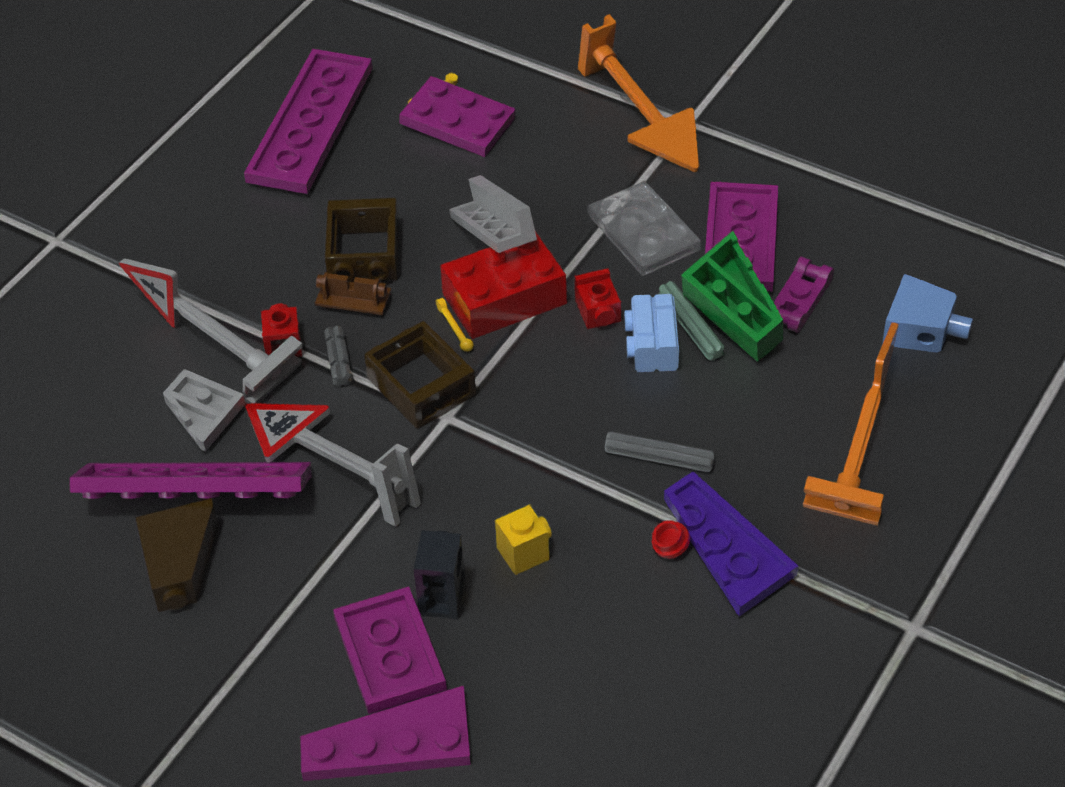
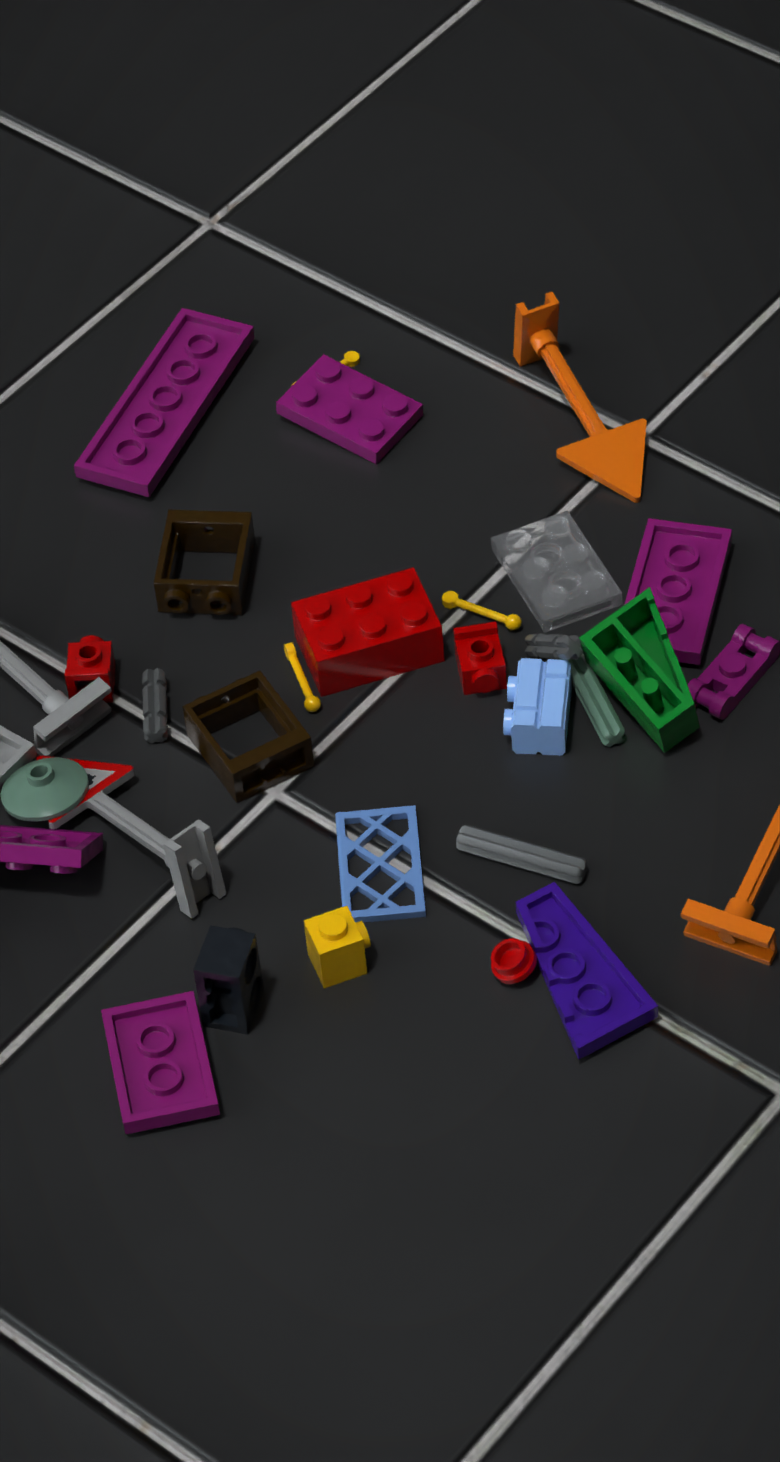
camera: 10 degrees right, 0 degrees up
magenta wing [300,685,471,781] -> none
reddish brown hinge [315,272,391,315] -> none
light grey fence [449,175,537,253] -> none
none -> sand green dish [0,757,89,822]
none -> medium blue window [335,805,426,923]
none -> yellow hinge [442,591,522,631]
none -> dark grey axle [524,633,583,660]

